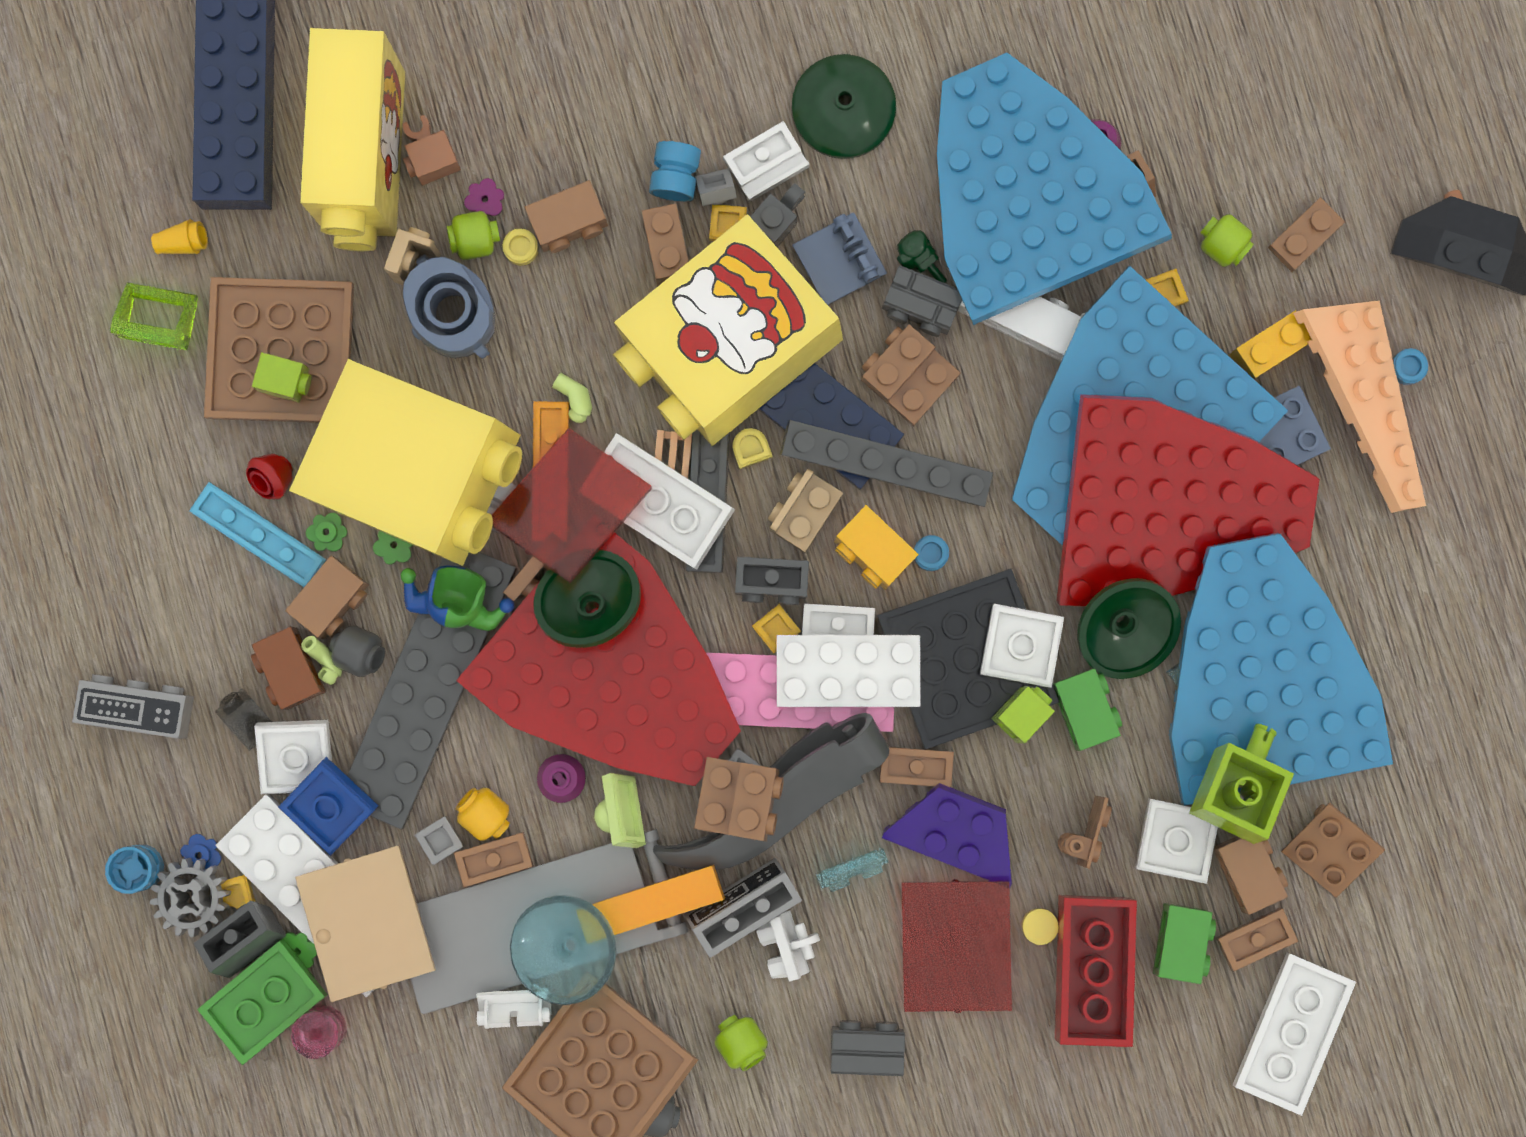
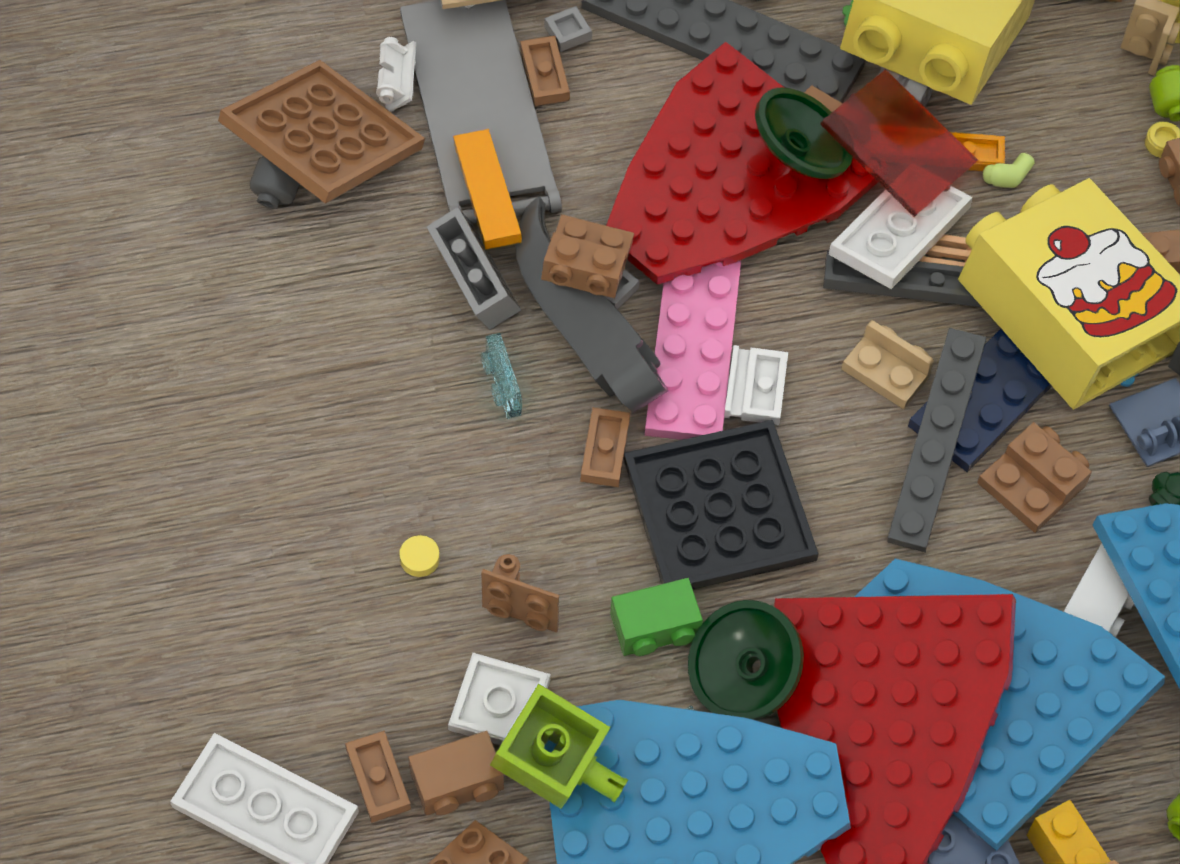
camera: 95 degrees right, 25 degrees down
bright green piece [401,565,515,631] -> none
sand blue piece [403,254,496,359] -> none
yellow head [456,787,510,841] -> none
clear light blue dish [510,895,617,1005] -> none
magenta cone [537,754,586,803] -> none
yellowish green tile [594,773,646,848] -> none
lime head [715,1015,768,1071] -> none
light yellow tile [733,428,773,469] -> none
dark grey brick [735,557,809,605] -> none
yellow tile [752,604,801,654] -> none
white hips [756,910,820,982] -> none
white plate [777,635,920,707] -> none
dark grey brick [830,1020,905,1077] -> none
yellow brick [834,505,919,590] -> none
dark grey brick [882,265,962,337] -> none
dark purple wing [882,783,1012,889] -> none
clear red piece [901,879,1012,1013] -> none
dark azure tile [914,535,949,571] -> none
white plate [980,604,1064,688] -> none
lime brick [991,686,1055,744] -> none
red brick [1055,895,1137,1047] -> none
yellow tile [1146,269,1189,307] -> none
bright green brick [1153,903,1216,984] -> none

